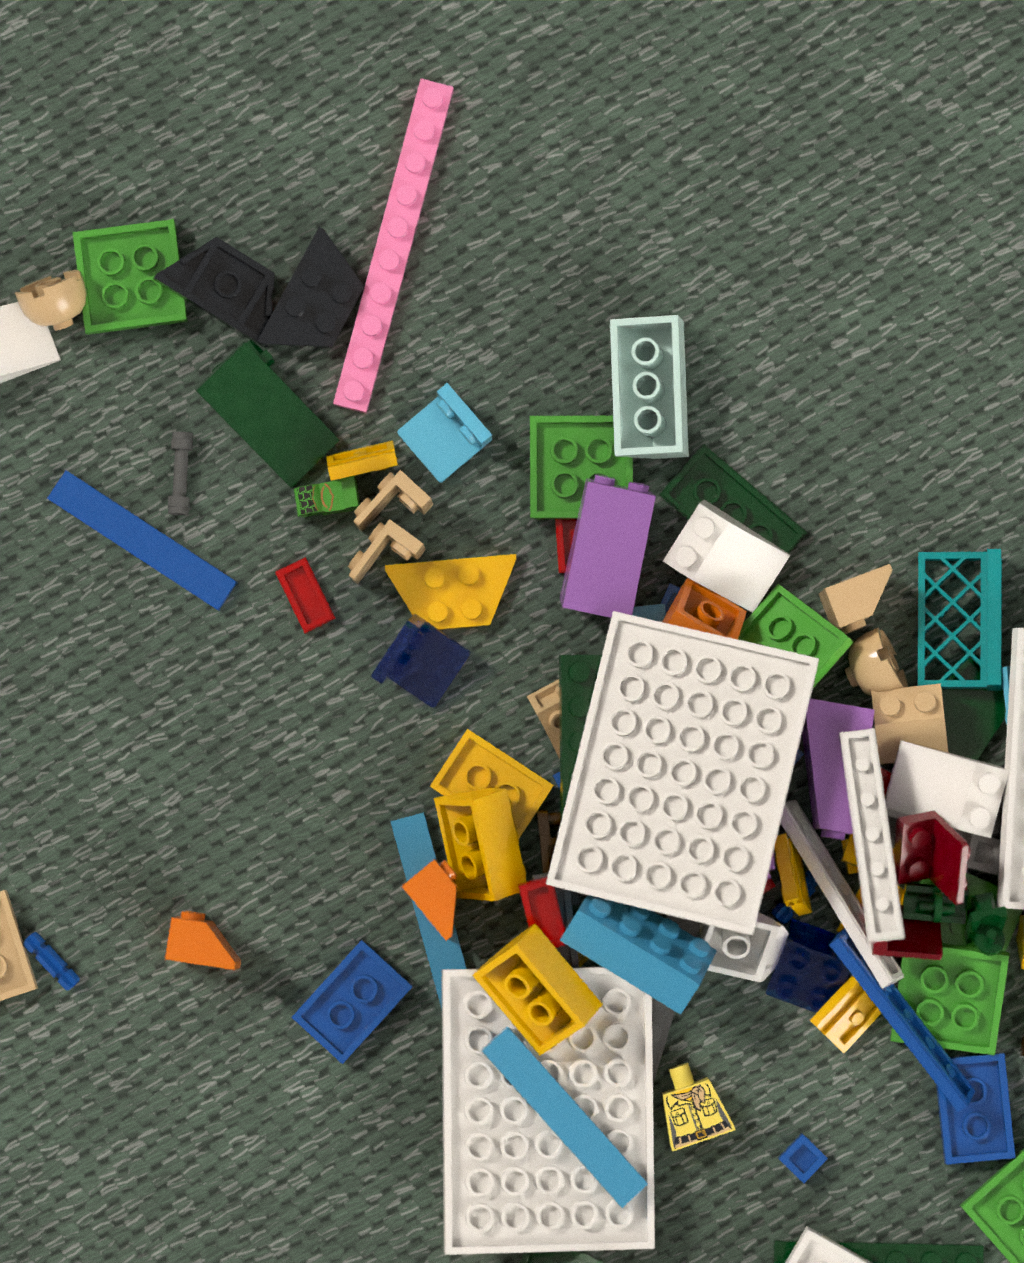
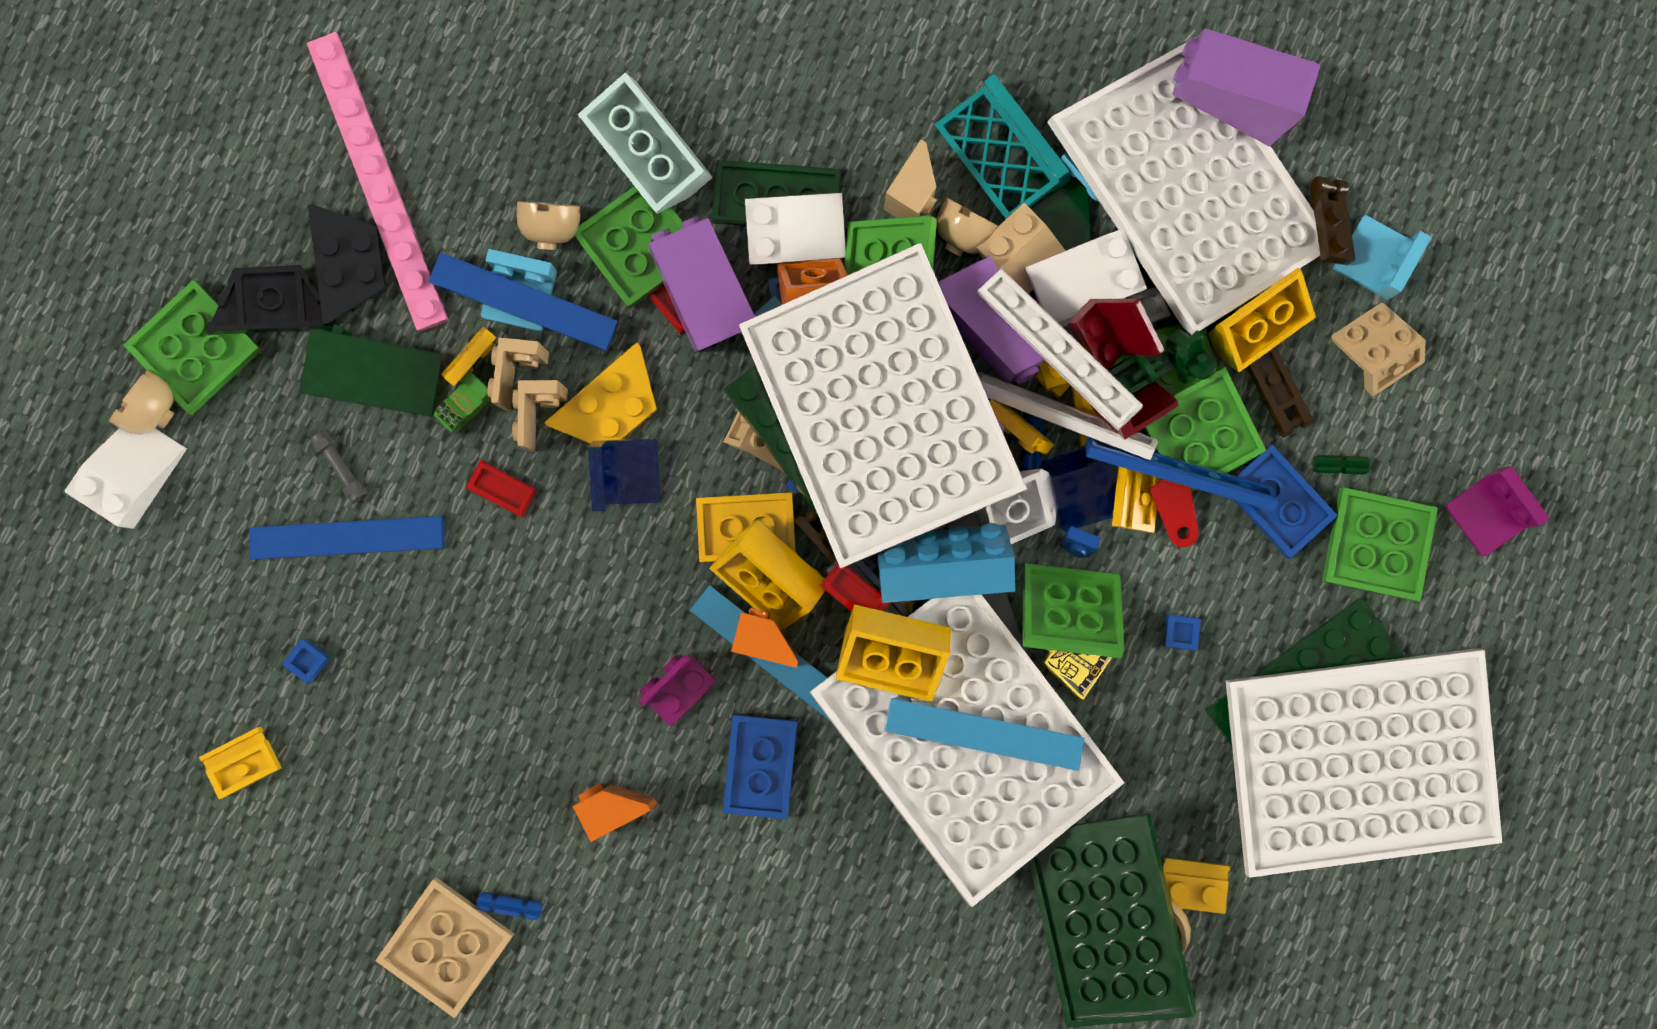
camera: 40 degrees left, 0 degrees up
none -> blue plate [282,638,331,684]
none -> blue tile [428,252,619,352]
none -> tan cylinder [516,201,580,250]
none -> magenta bracket [638,654,717,727]
none -> bright green plate [1023,563,1124,658]
none -> blue plate [1060,526,1101,558]
none -> red piece [1149,479,1198,547]

